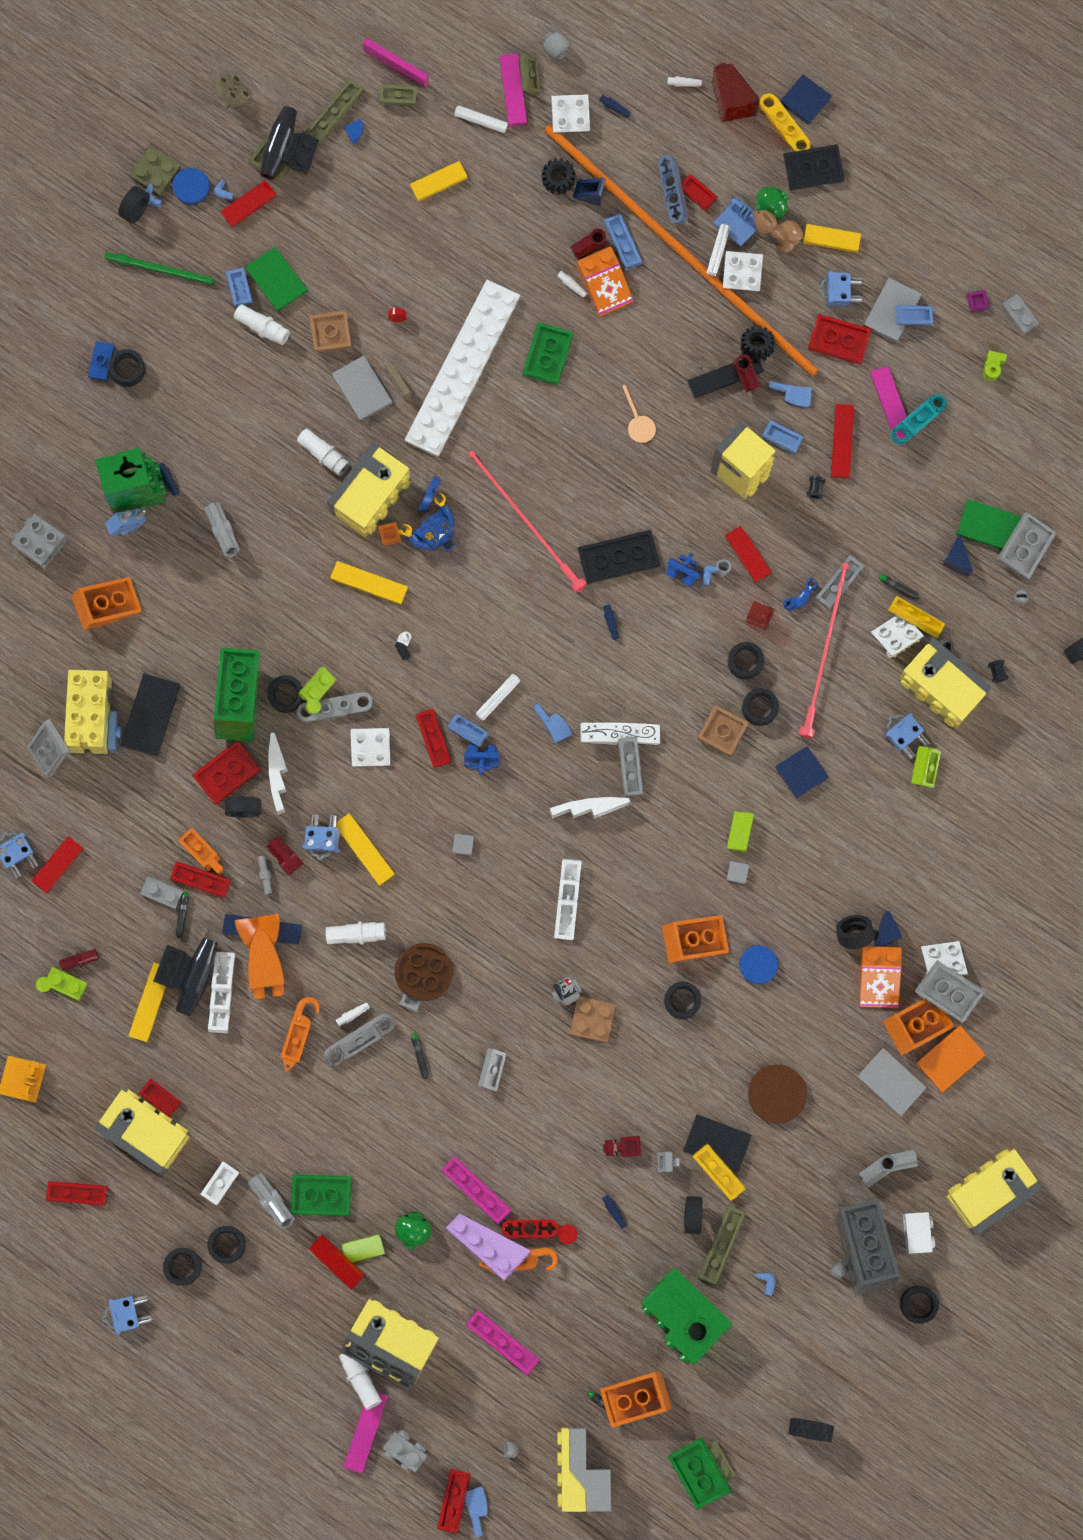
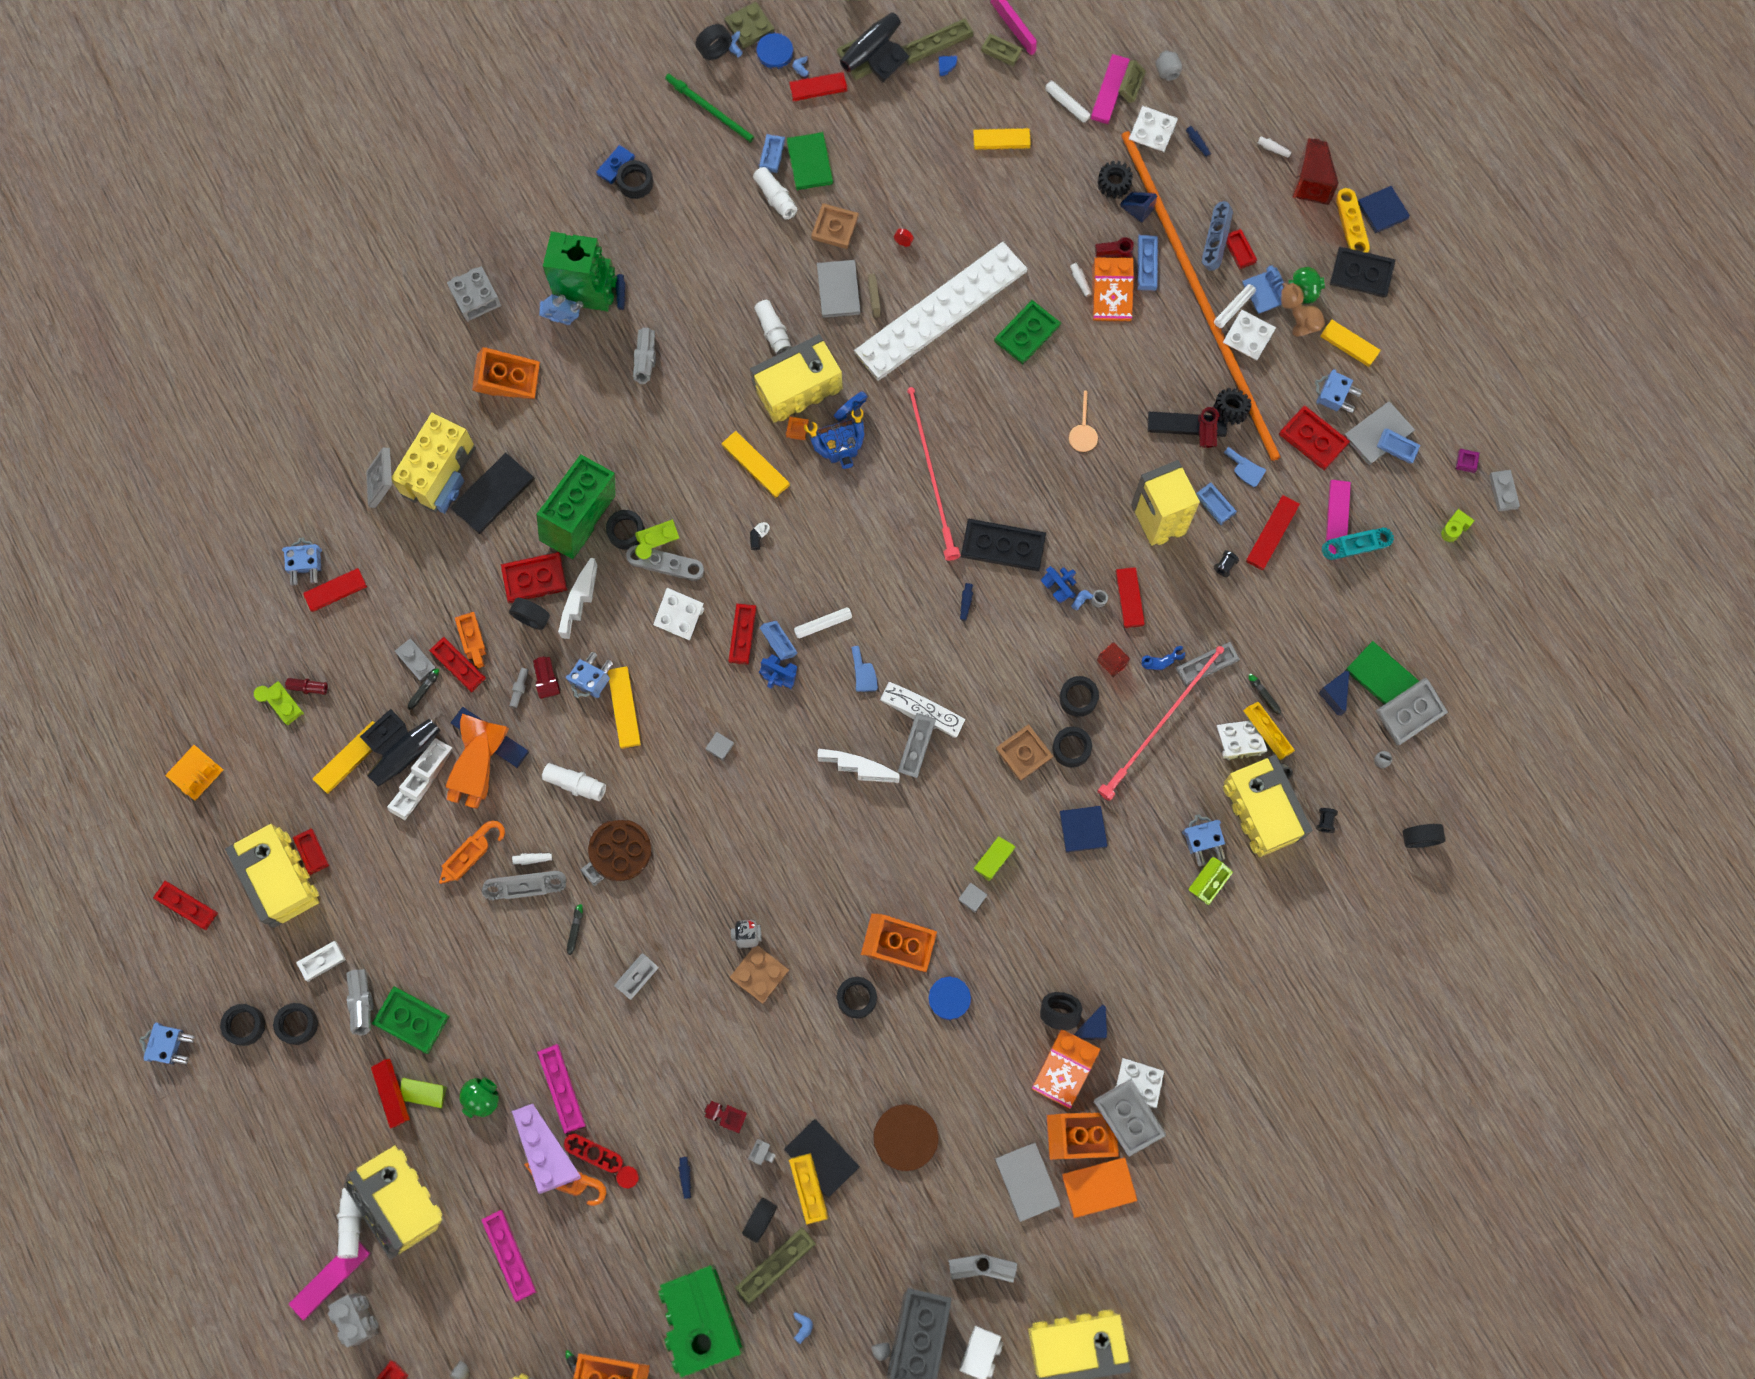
camera: 30 degrees right, 5 degrees down
white slope [554,859,582,940] -> none

